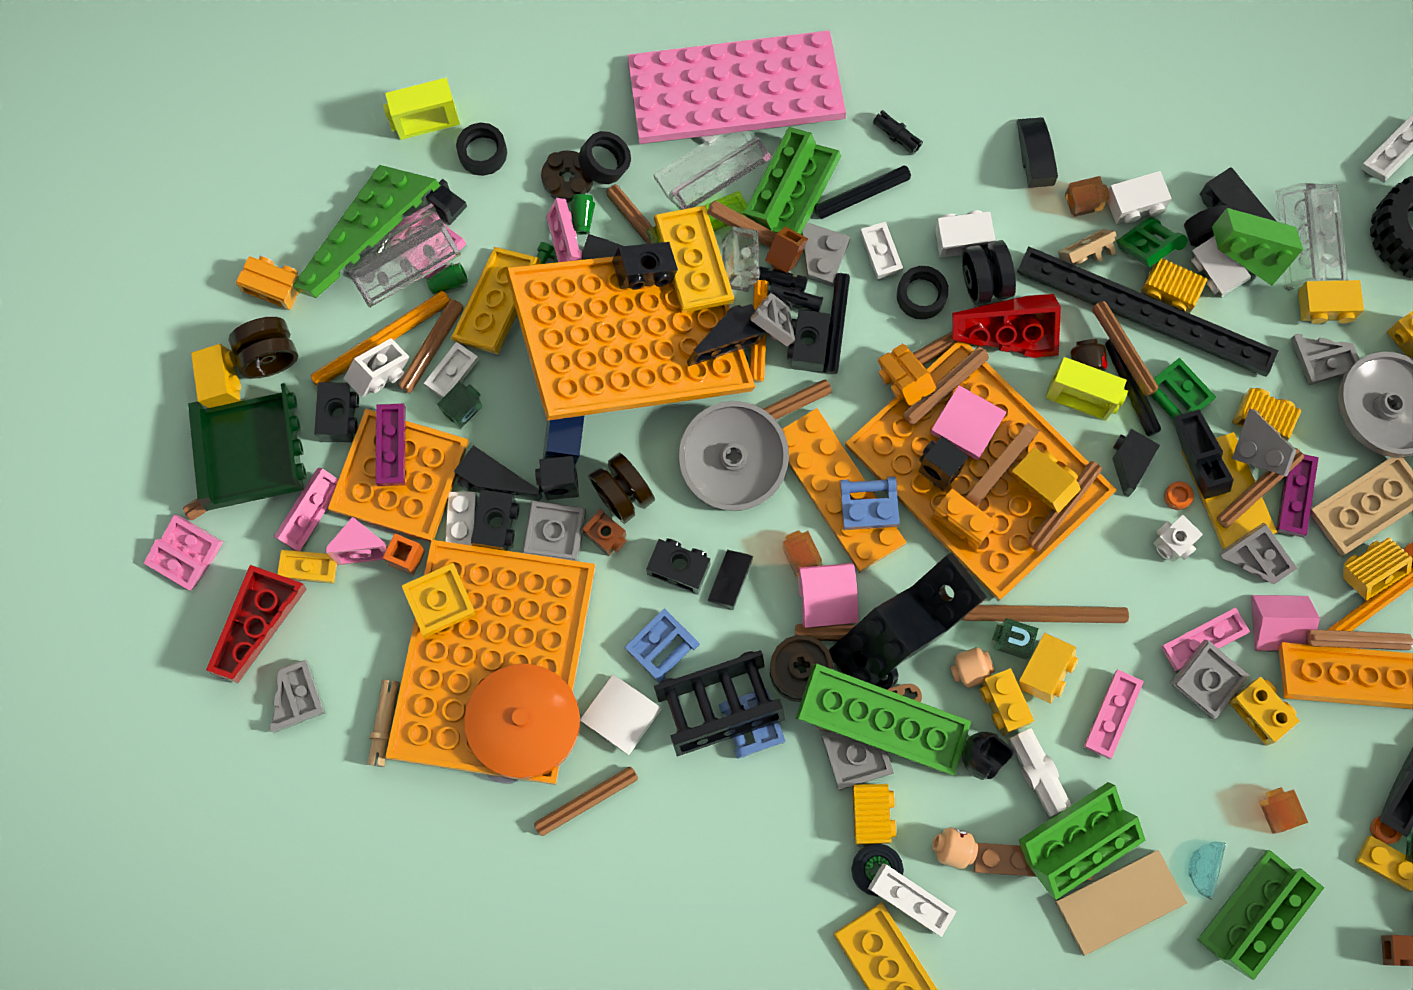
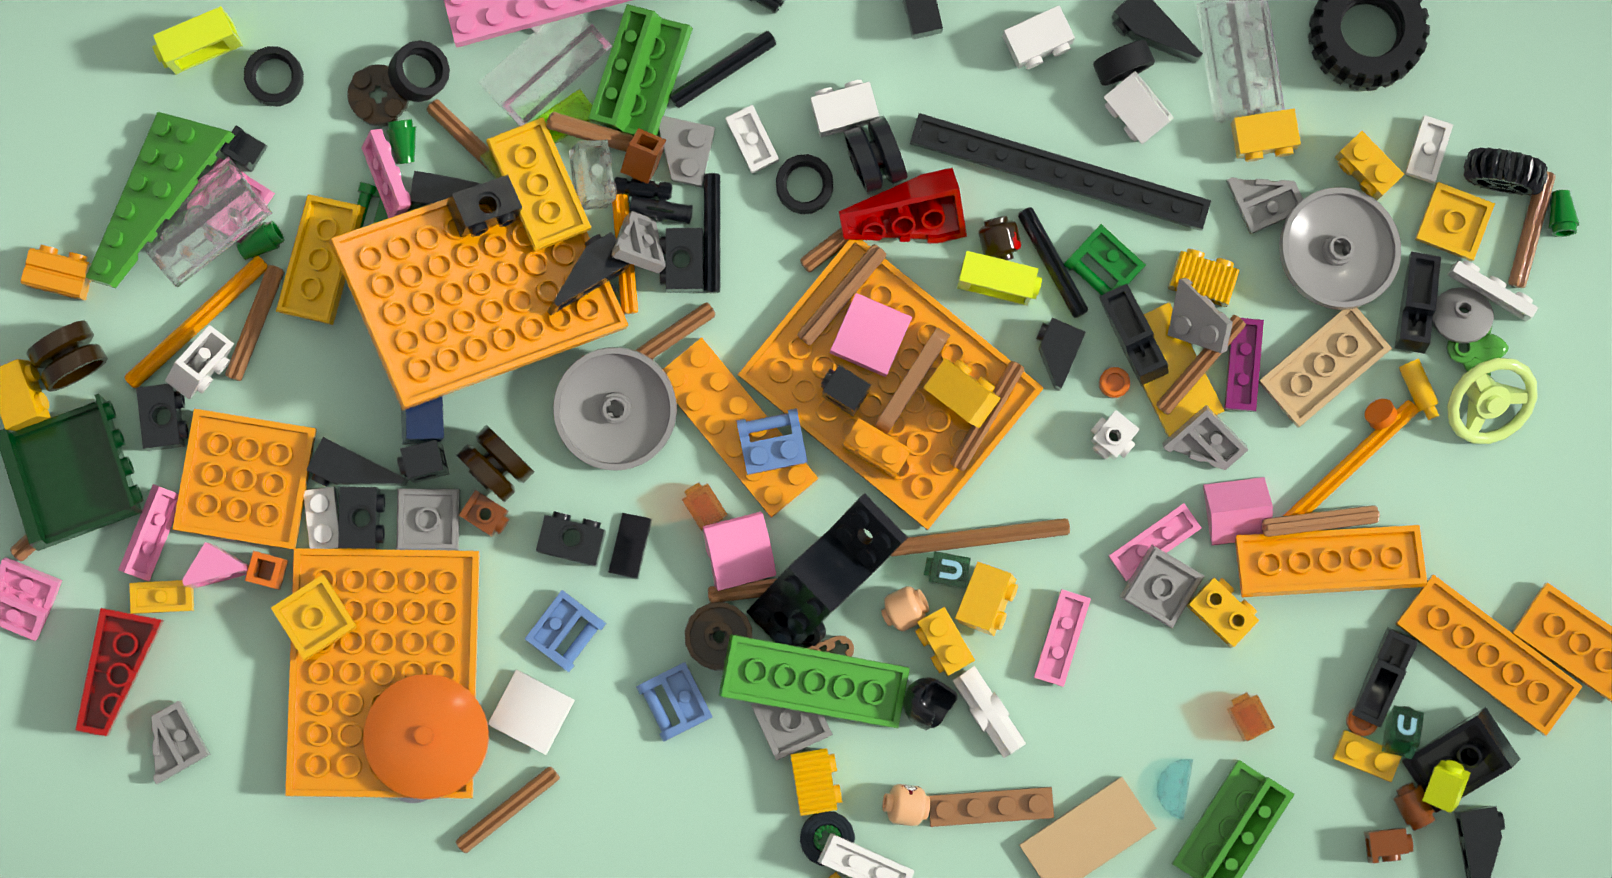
camera: 10 degrees left, 10 degrees up
tan pin [367,679,400,767] -> none
magenta plate [376,403,406,486] -> none
white plate [424,342,479,401] -> none
clear green brick [437,381,483,429] -> none
black fence [654,650,785,757] -> none
light orange brick [878,343,936,406] -> none
bright green slope [1019,782,1146,900] -> none
tan plate [1058,229,1117,265] -> none
clear orange brick [1065,176,1109,217] -> none
medium nougat axle [1092,301,1158,396] -> none
green plate [1116,217,1188,267] -> none
yellow brick [1140,258,1207,313] -> none
bright green wedge [1212,208,1304,286] -> none
yellow brick [1343,537,1413,600] -> none

